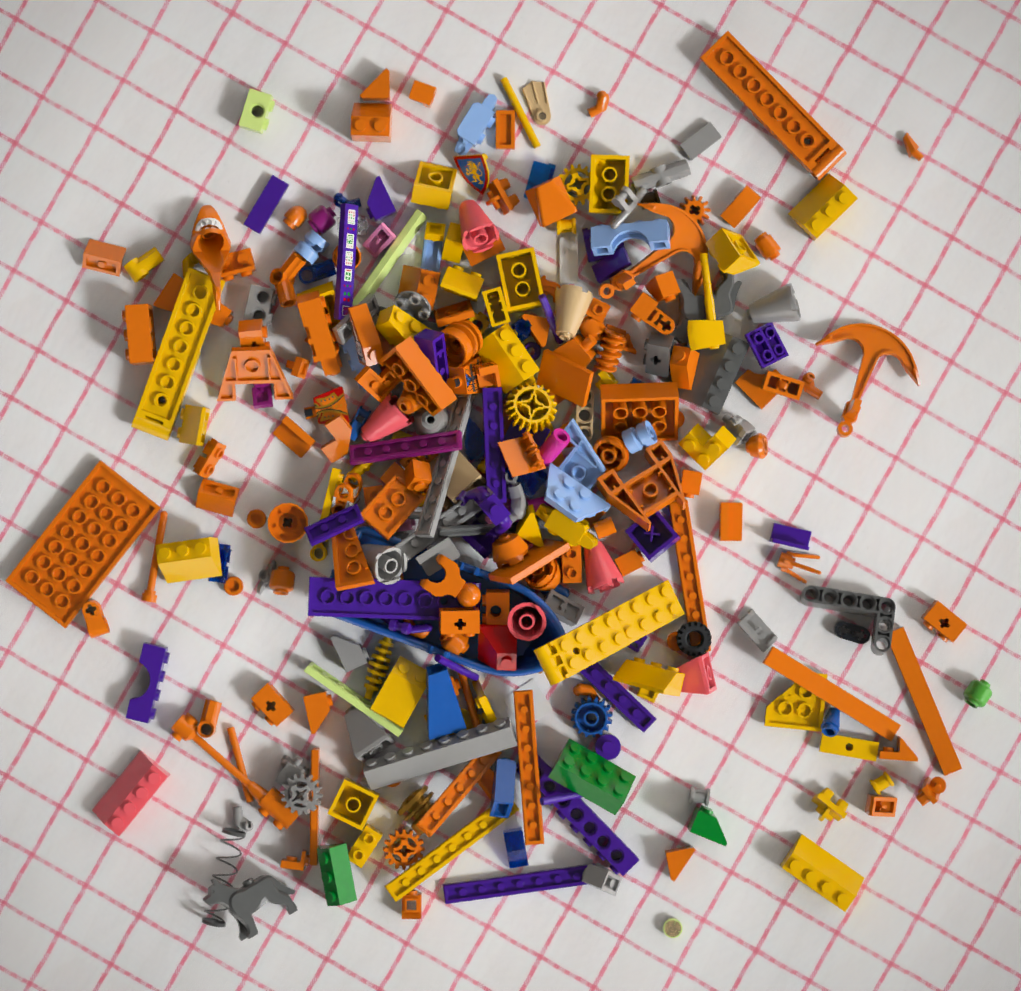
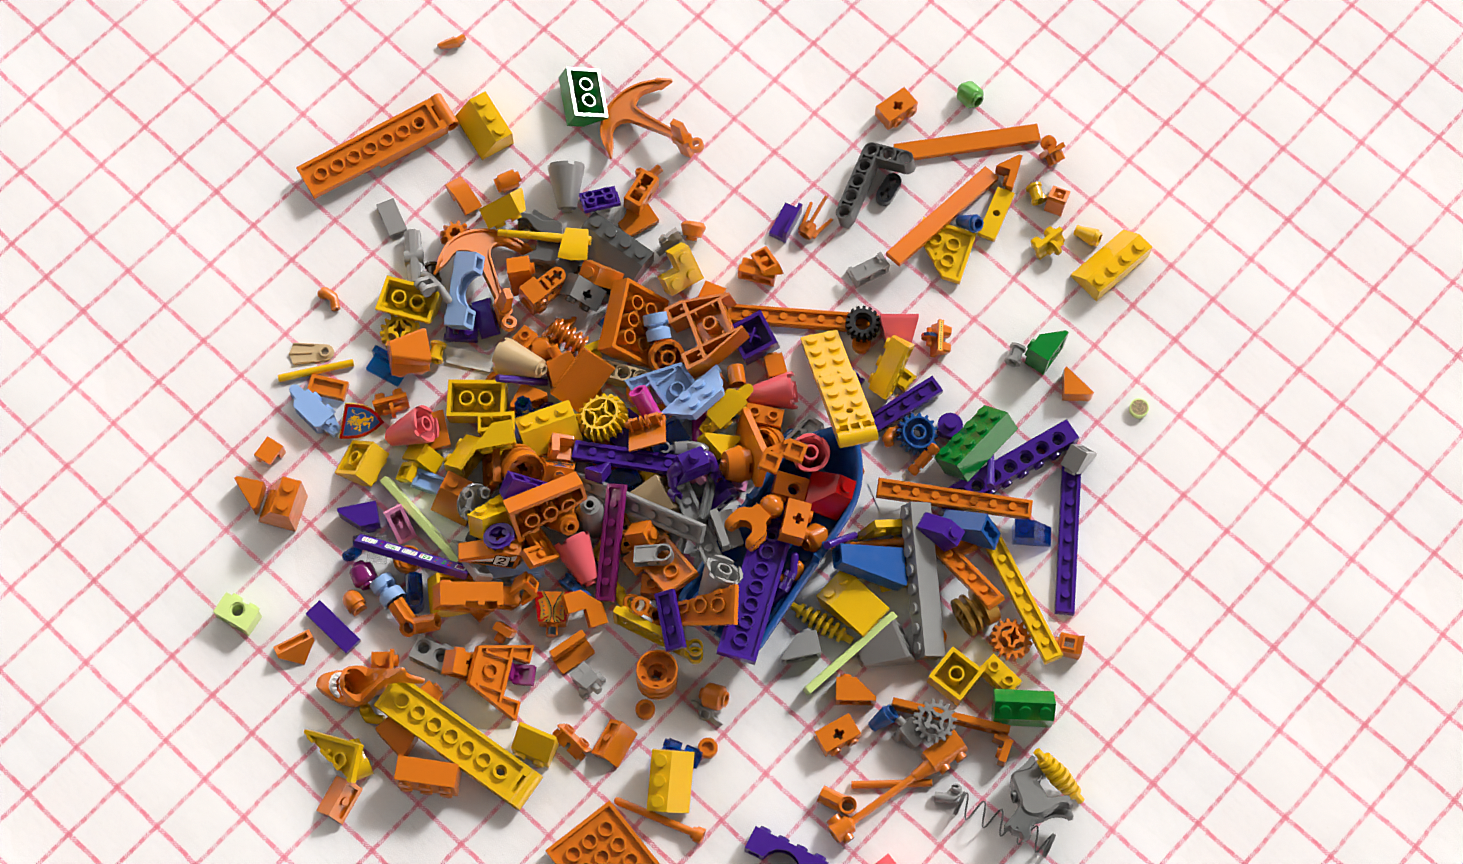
camera: 80 degrees left, 20 degrees down
none -> orange slope [273,629,314,665]
none -> yellow wing [304,729,364,783]
none -> yellow slope [476,419,517,454]
none -> dark purple gear [483,523,515,551]
none -> orange window [510,571,539,605]
none -> green slope [558,67,609,127]
none -> light grey piece [569,661,606,700]
none -> dark purple slope [585,462,612,484]
none -> light grey piece [633,544,674,567]
none -> orange slope [750,246,784,275]
none -> orange tile [757,438,808,475]
none -> blue cone [868,704,898,732]
none -> orange axle [908,443,940,476]
none -> dark purple slope [916,512,965,552]
none -> orange hips [921,319,952,358]
none -> yellow piece [1033,748,1085,804]
none -> yellow cone [1073,225,1103,247]

